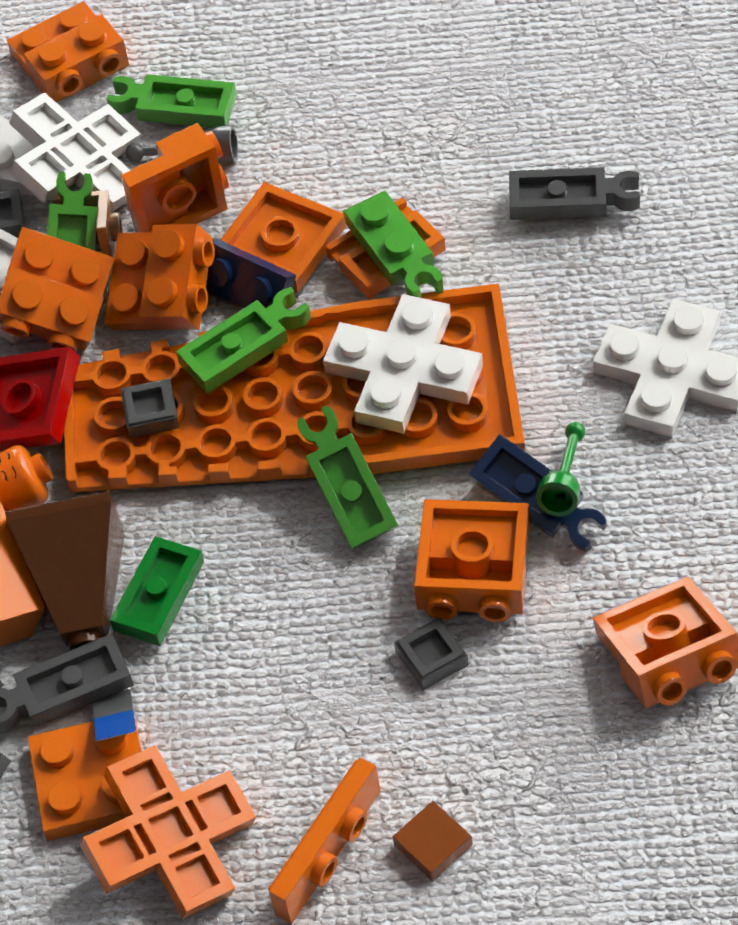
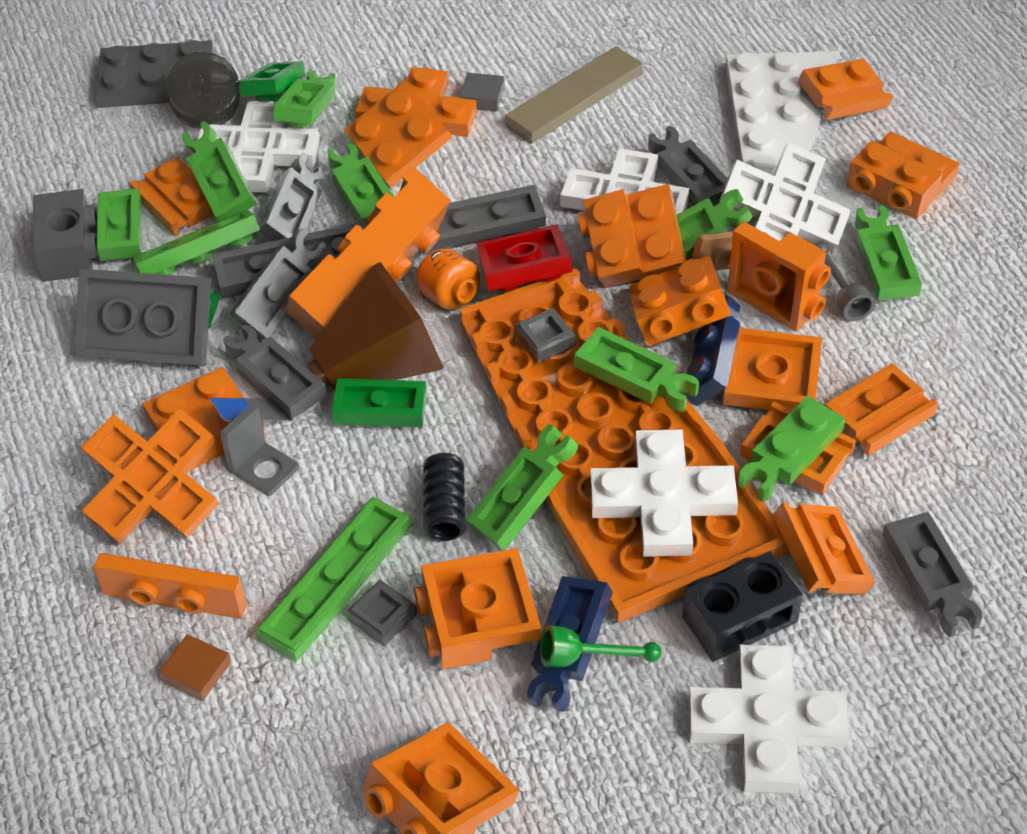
camera: 65 degrees right, 5 degrees down
none -> dark grey bracket [220,404,299,496]
none -> bright green tile [255,496,412,662]
none -> black piece [423,453,466,541]
none -> black brick [682,551,803,662]
none -> orange plate [773,502,875,595]
none -> orange plate [825,363,938,456]

